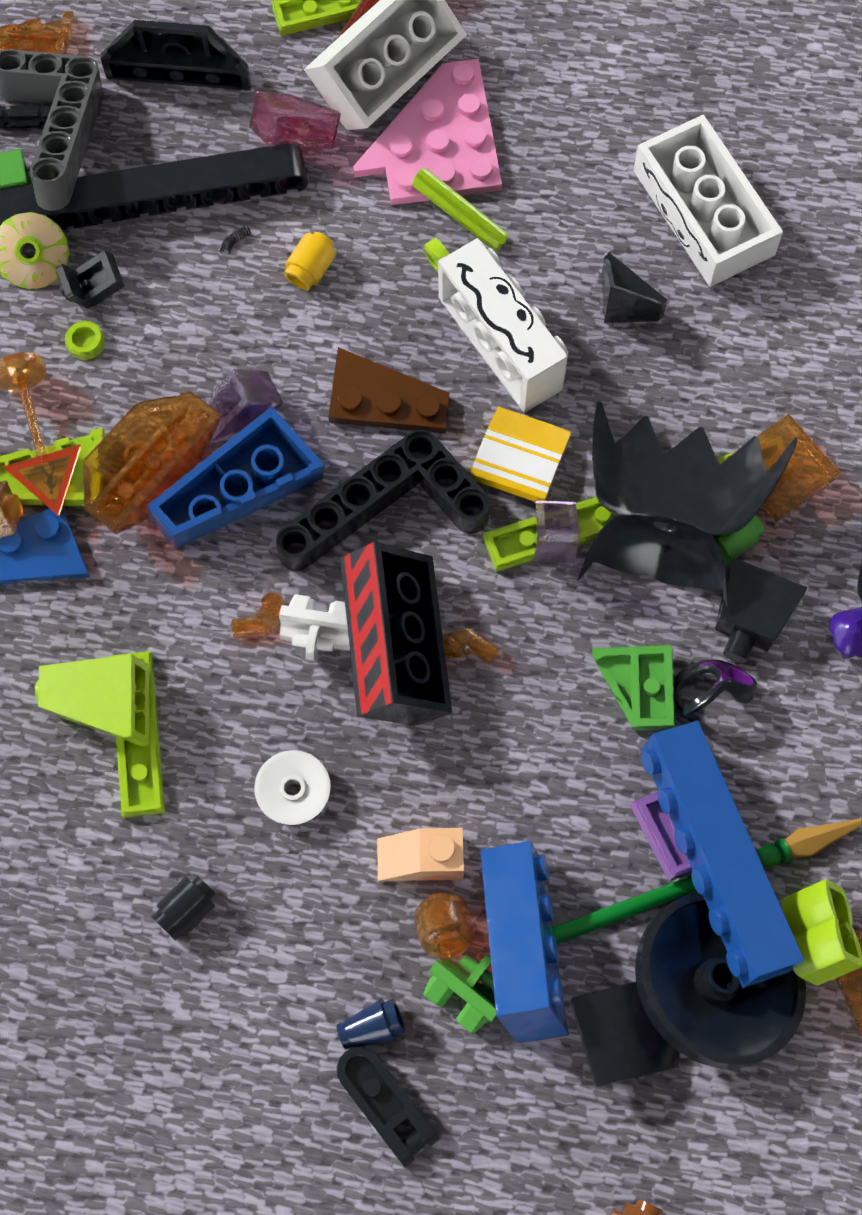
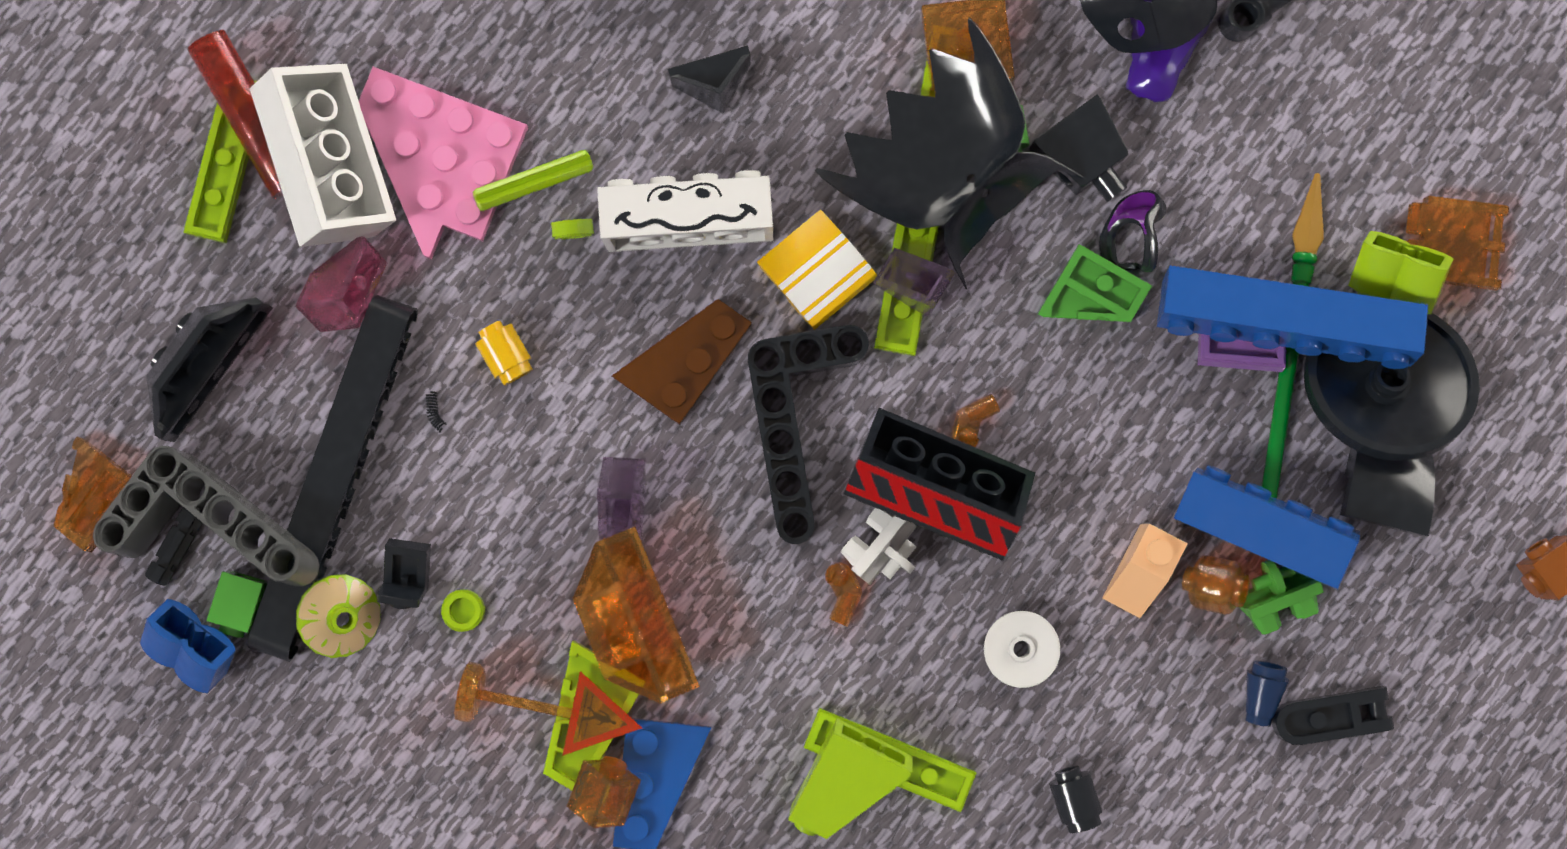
camera: 60 degrees left, 15 degrees up
blue wedge [147,406,325,549] -> none

